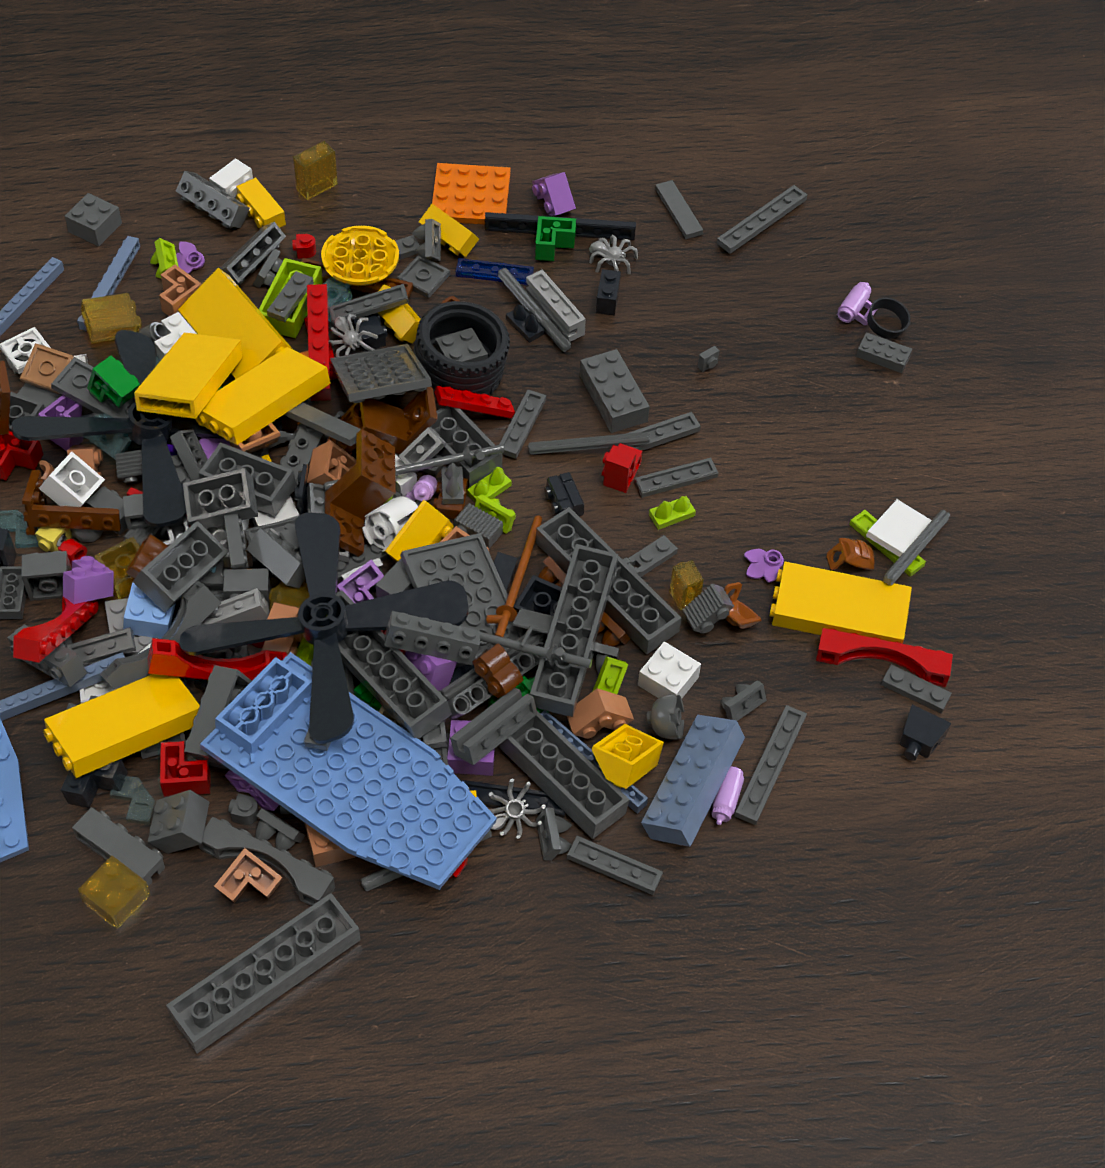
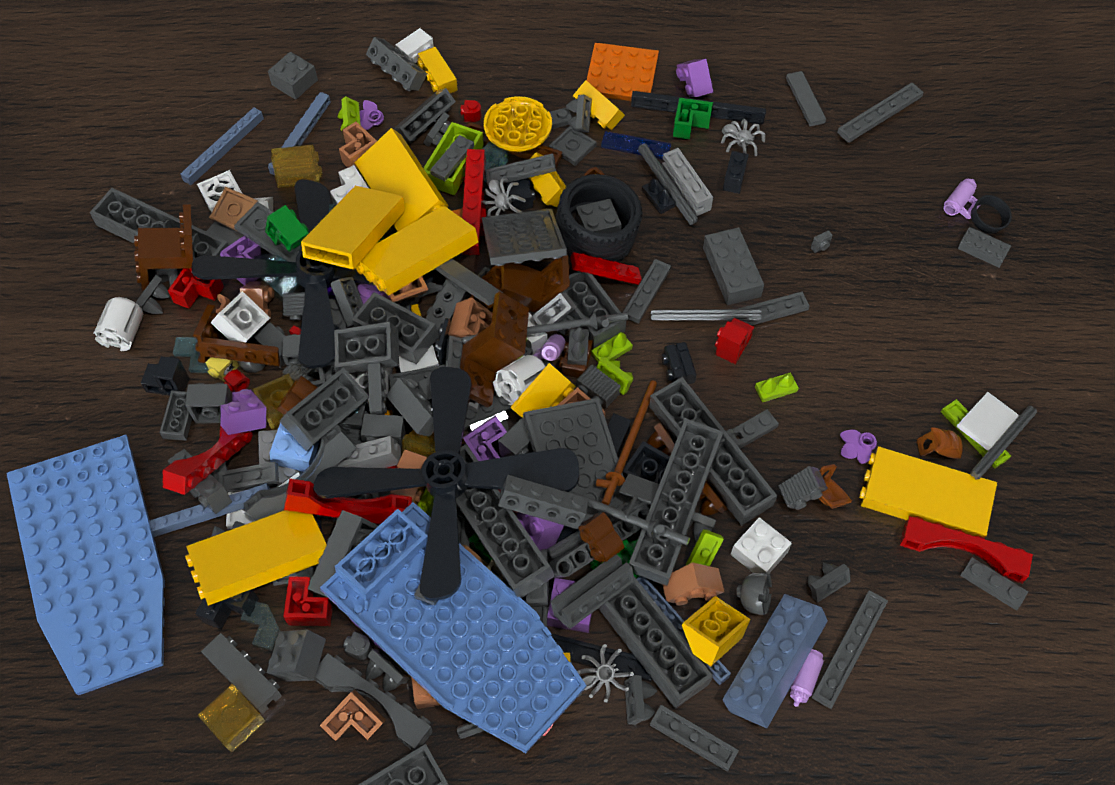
camera: 10 degrees right, 5 degrees up
dark grey brick [139,322,167,345] -> none
clear yellow brick [293,141,338,200] -> none
dark grey tile [634,458,718,498] -> none
clear yellow brick [669,560,704,611] -> none
black torso [899,704,951,761] -> none

